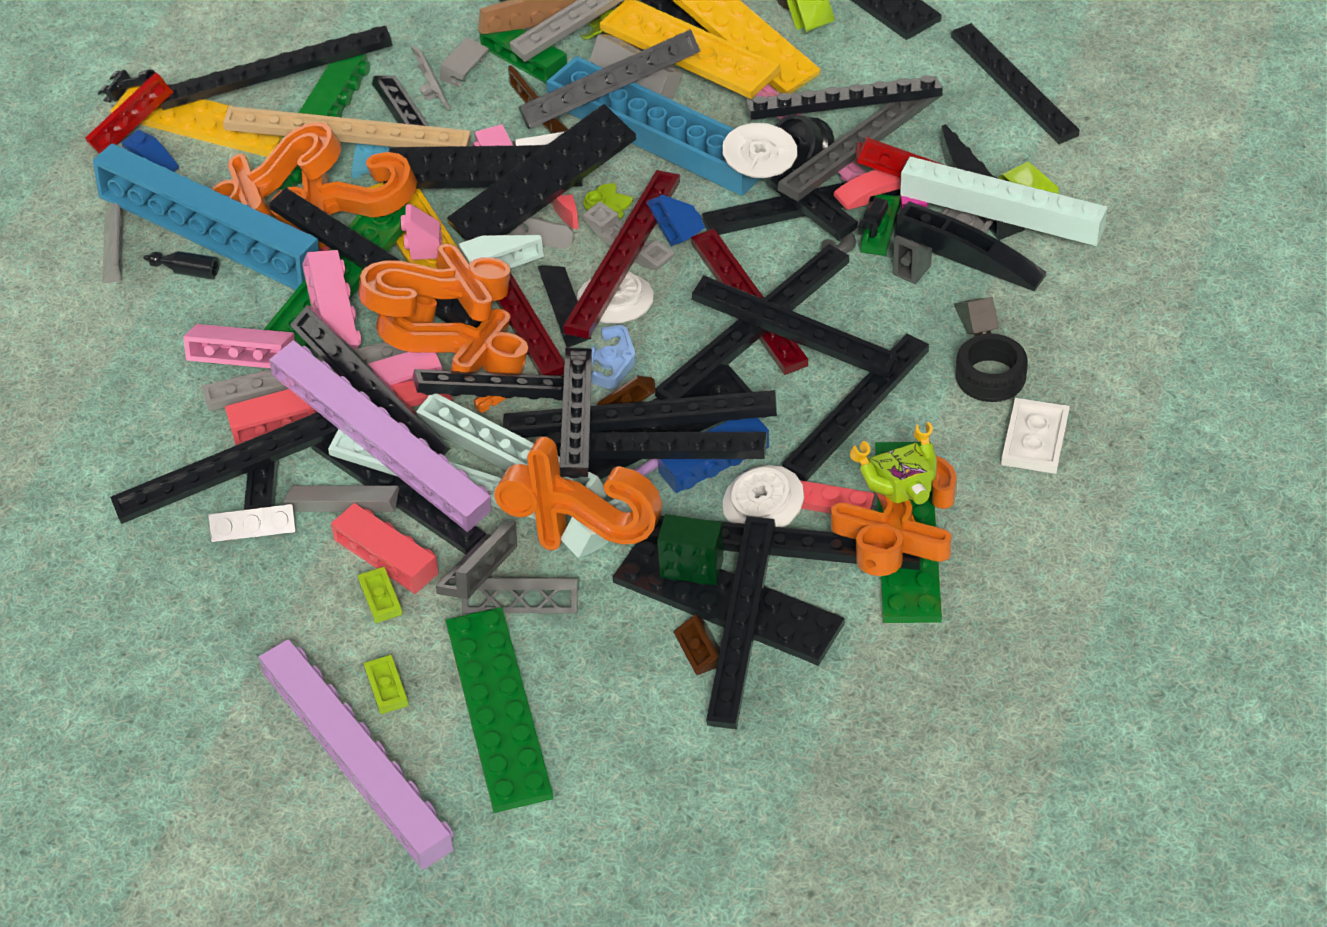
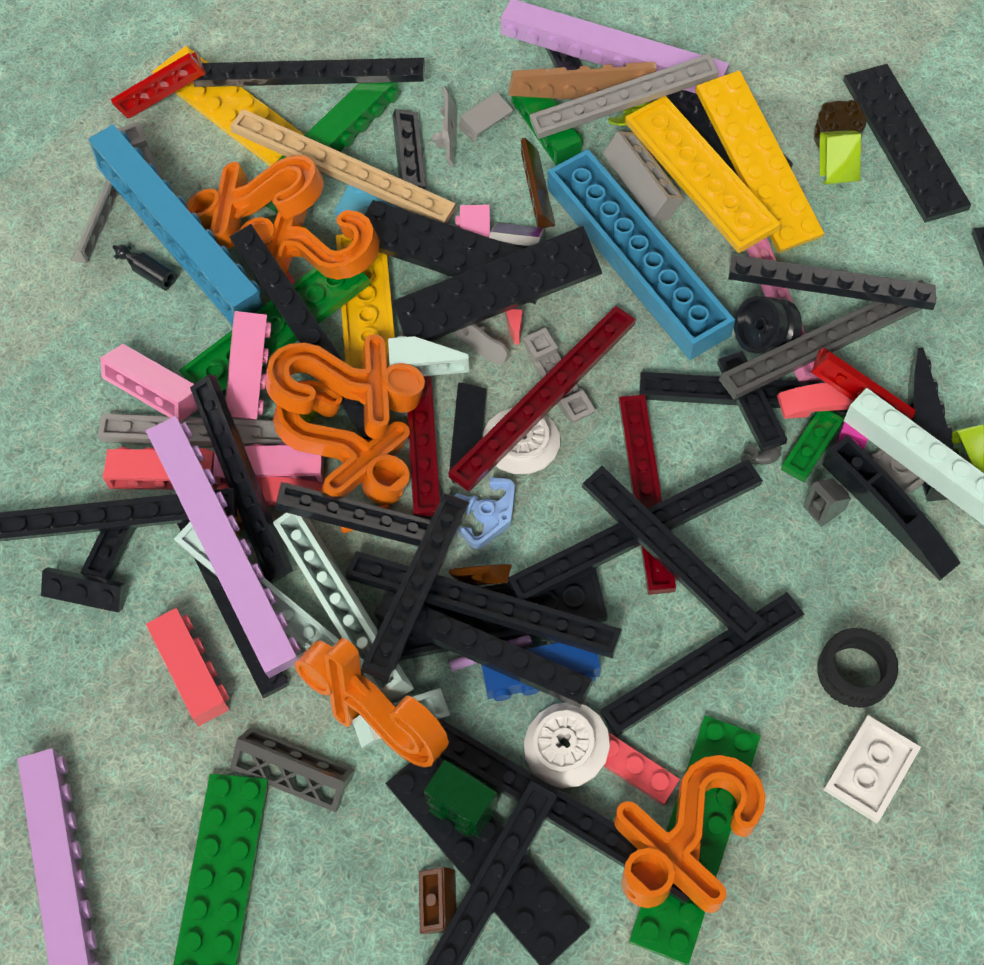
camera: 20 degrees right, 15 degrees up
black bar [98,69,156,103] -> none
blue slope [122,129,179,172] -> none
light grey slope [283,486,399,512] -> none
lime plate [357,567,403,624] -> none
lime plate [363,655,409,715] -> none
bright pink slope [401,204,443,260] -> none
dark grey fence [436,520,517,599] -> none
black plate [518,29,701,130] -> none
lime plate [583,183,633,219] -> none
blue slope [647,195,705,246] -> none
white piece [723,123,797,178] -> none
lime torso [850,422,937,504] -> none
black bar [858,197,889,238] -> none
slope [954,297,999,336] -> none

